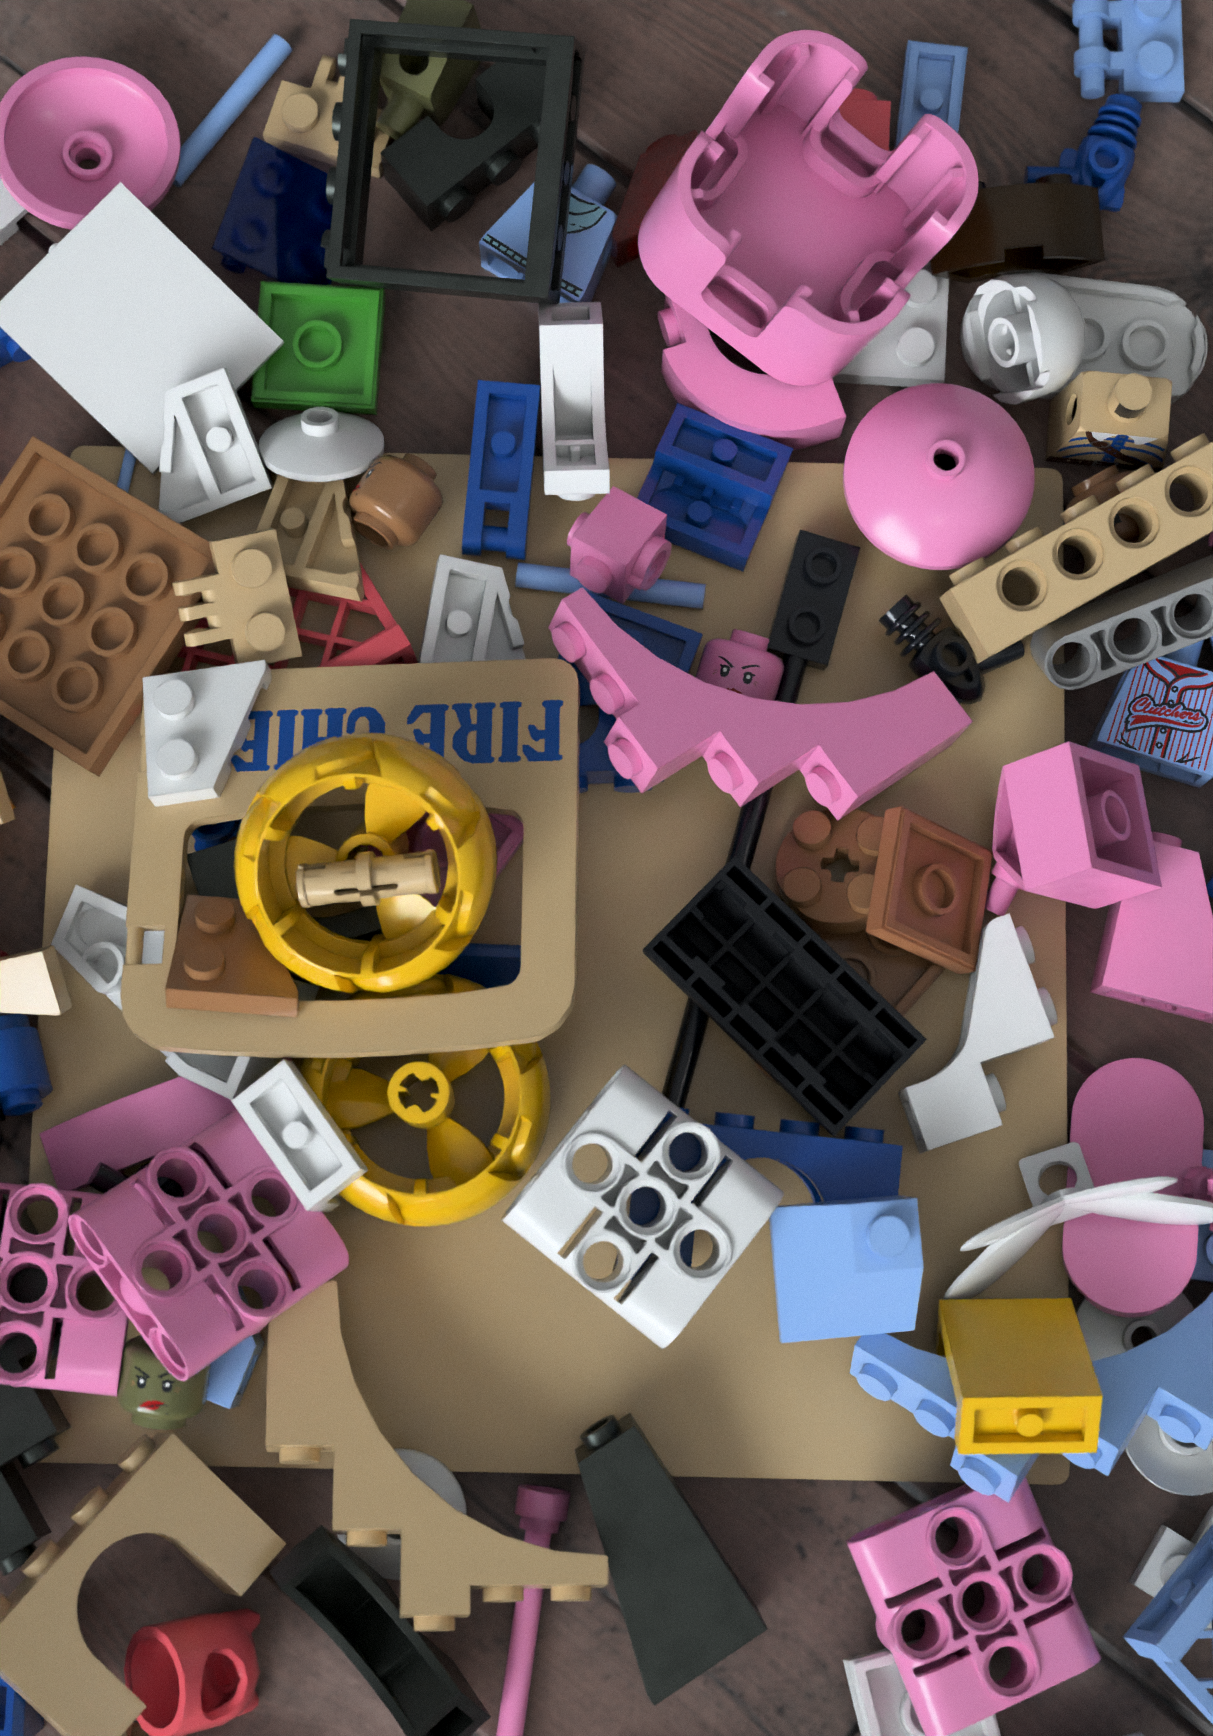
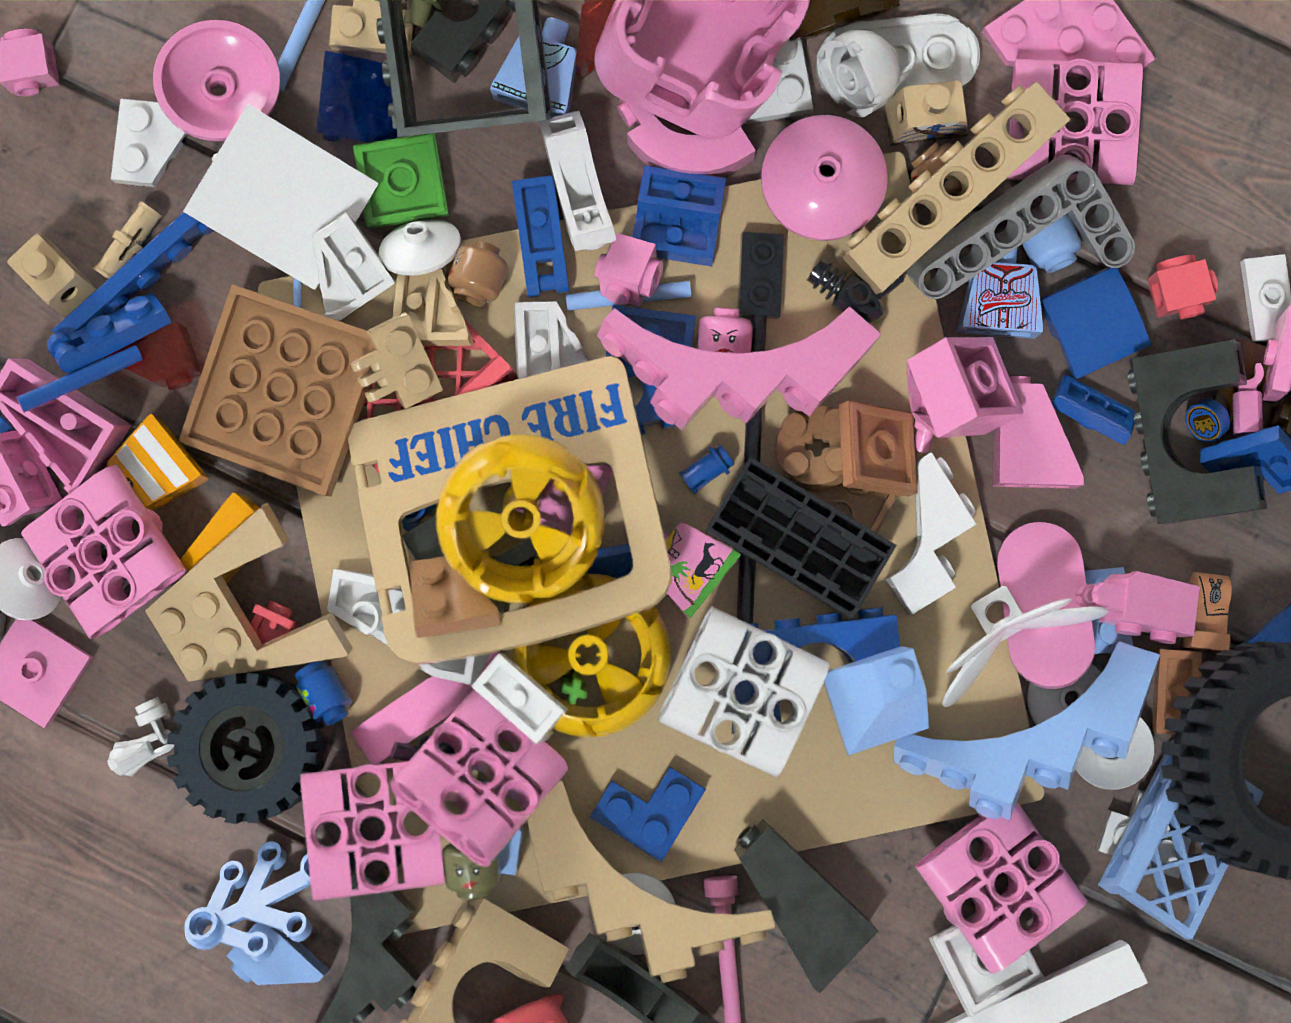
camera: 10 degrees left, 5 degrees up
white wing [143,660,272,807] -> none
tan pin [296,849,440,908] -> none
yellow panel [936,1298,1103,1455] -> none
none -> bright green axle [560,670,588,705]
none -> blue plate [590,767,706,862]
none -> torso [663,521,741,619]
none -> blue pin [679,444,735,495]

